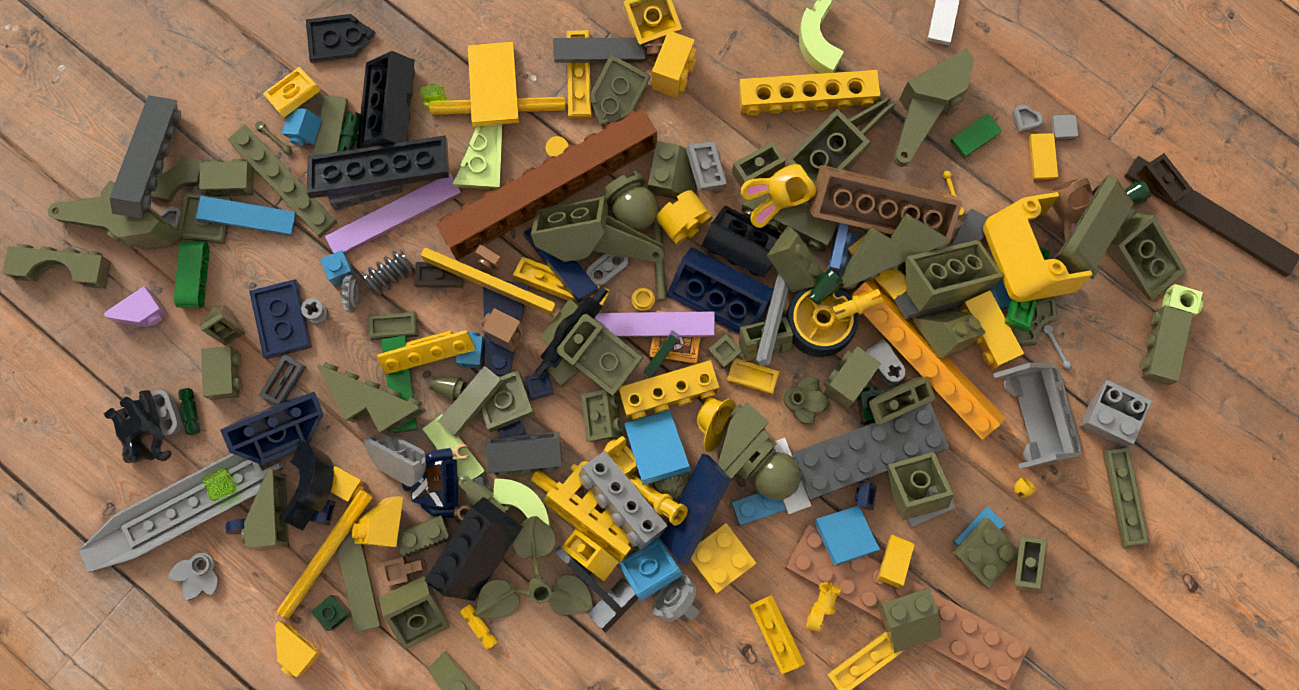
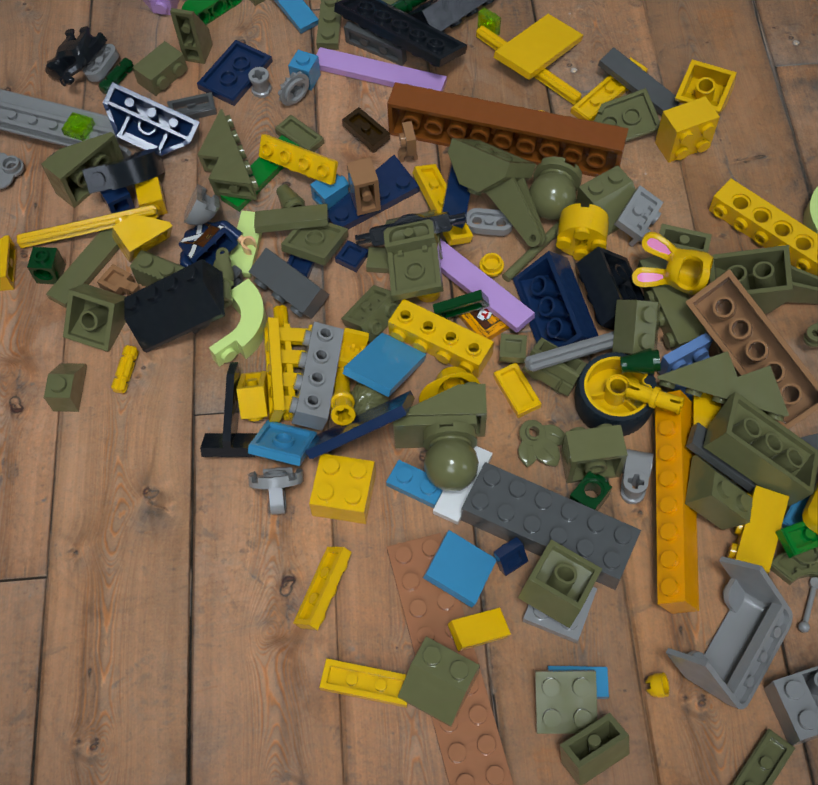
camera: 50 degrees right, 15 degrees down
dark grey piece [360,249,415,295] -> none
yellow tile [421,248,557,317] -> none
yellowish green wing [453,124,502,190] -> none
olive plant [476,516,593,619] -> none
yellow connector [806,582,841,632] -> none
olive slope [869,377,935,425] -> none

